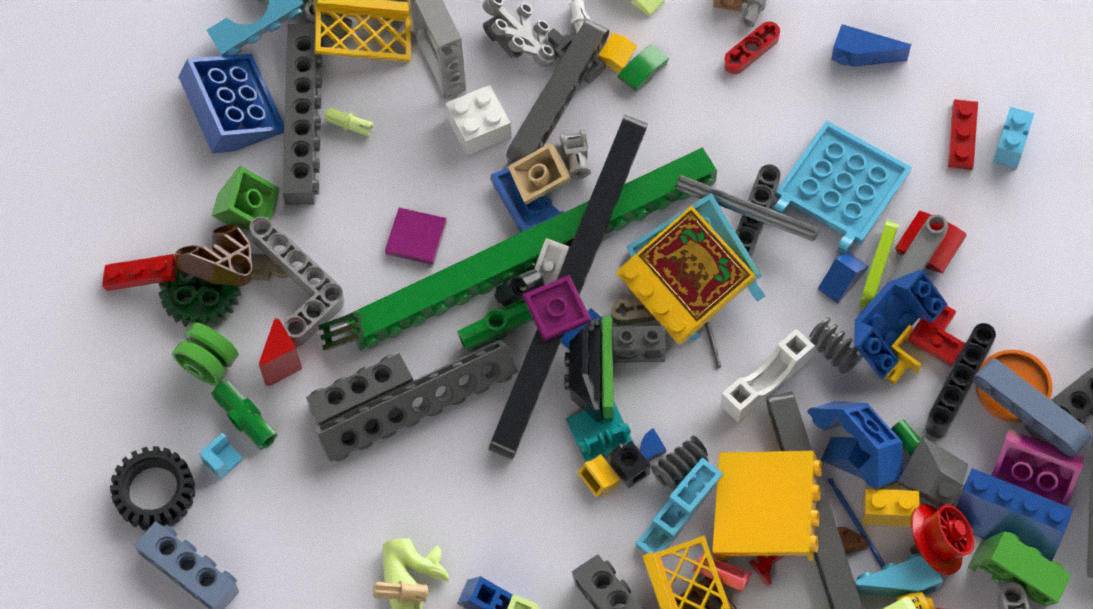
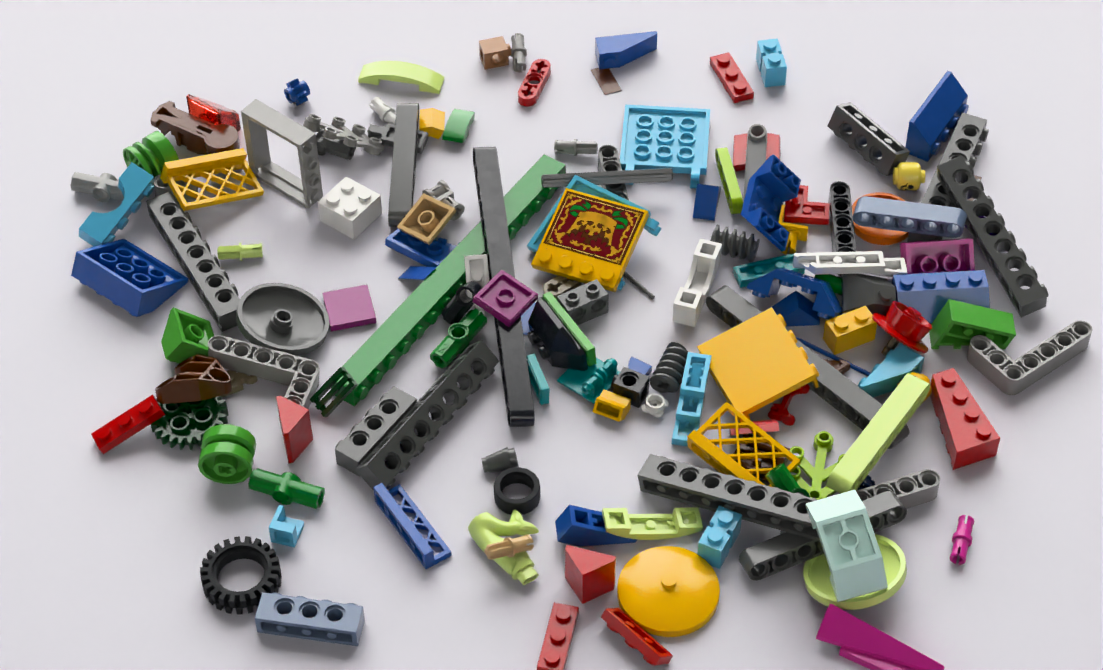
camera: 30 degrees left, 15 degrees down
none -> dark grey dish [236,283,329,356]
none -> fence [373,483,452,569]
none -> blue sticker [398,266,437,280]
none -> dark grey cone [481,447,519,472]
none -> black tyre [494,467,541,515]
none -> teal tile [527,354,550,405]
none -> light grey axle [554,139,598,156]
none -> sticker [591,68,622,95]
none -> white plate [641,393,669,418]
none -> teal tile [733,253,805,288]
none -> white wedge [793,251,907,277]
none -> dark grey brick [827,102,910,176]
none -> light yellow head [893,162,925,191]

